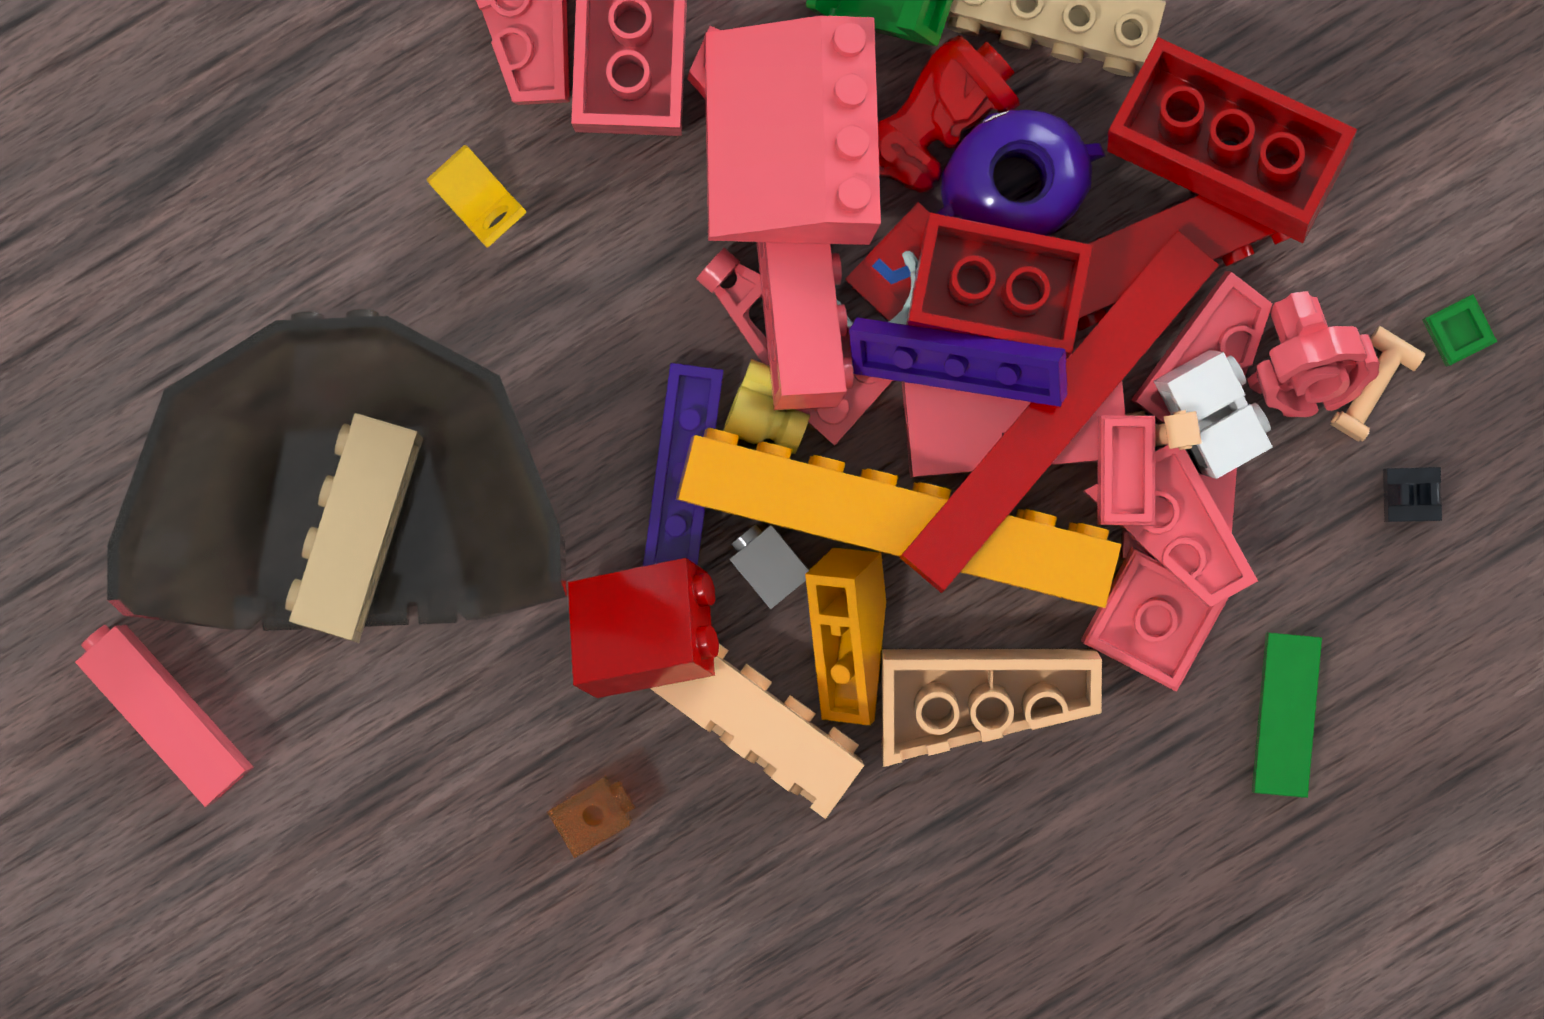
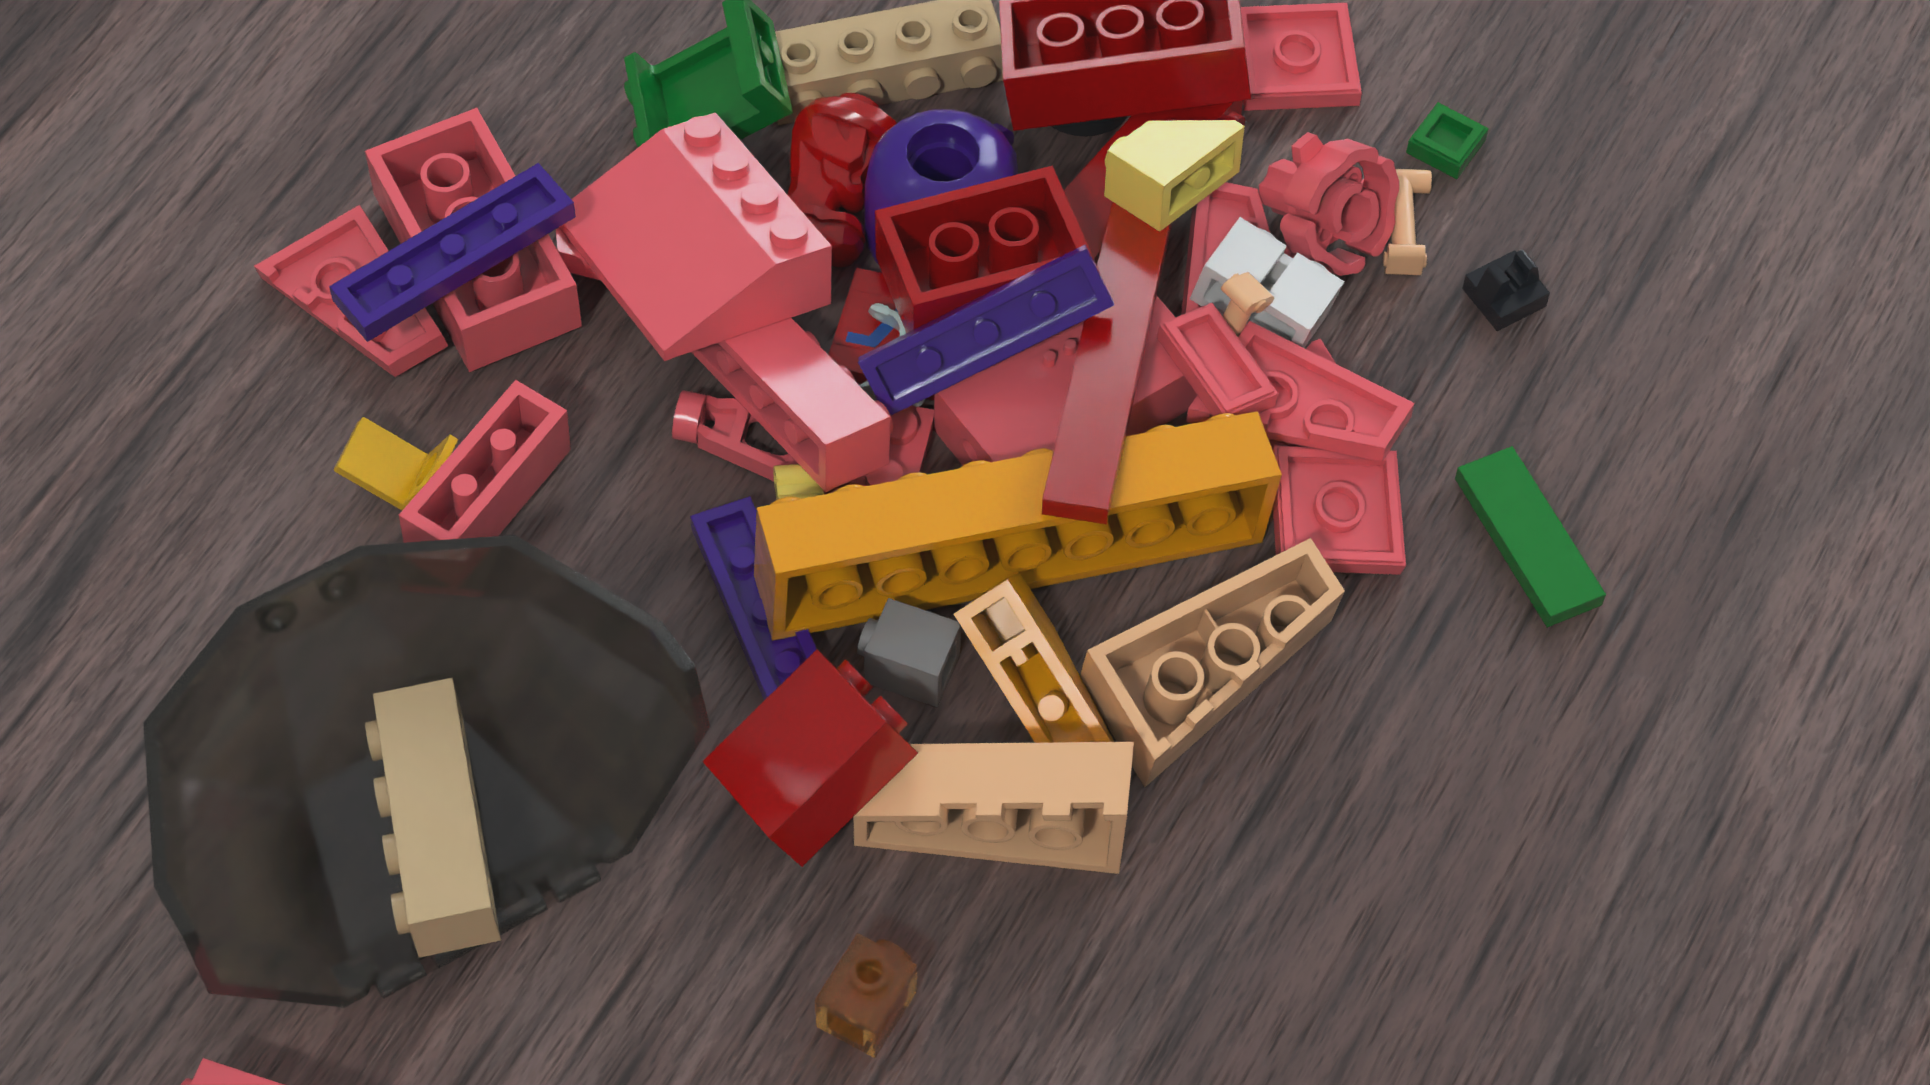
camera: 30 degrees left, 30 degrees down
none -> dark purple plate [329,163,576,342]
none -> coral brick [399,380,571,585]
none -> light yellow slope [1104,120,1245,232]
none -> coral tile [1241,3,1362,111]

